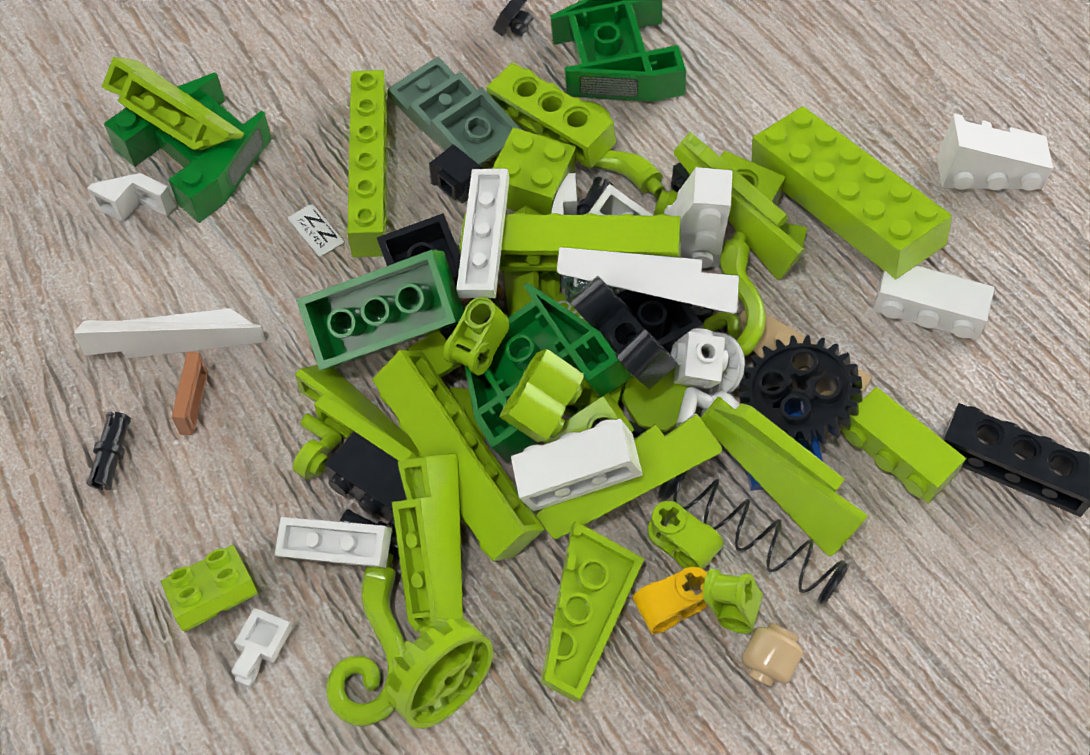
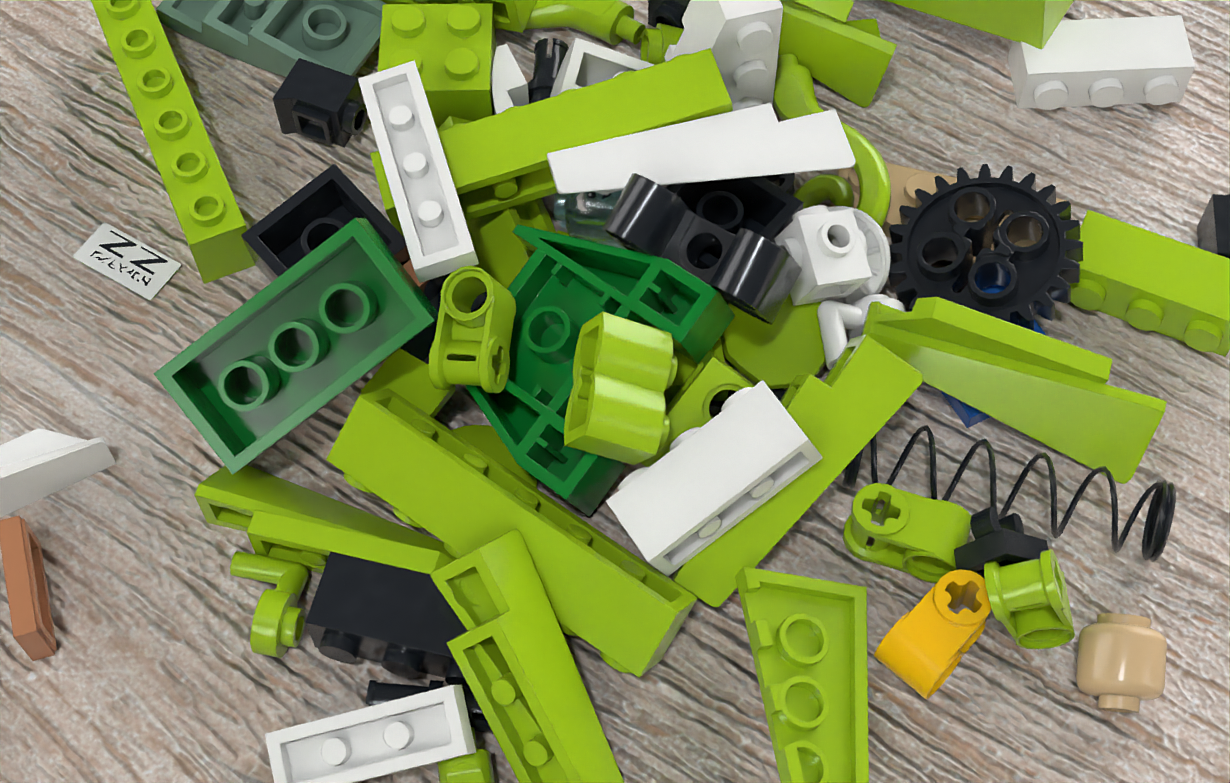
camera: 20 degrees left, 0 degrees up
none -> black tile [954,506,1048,579]

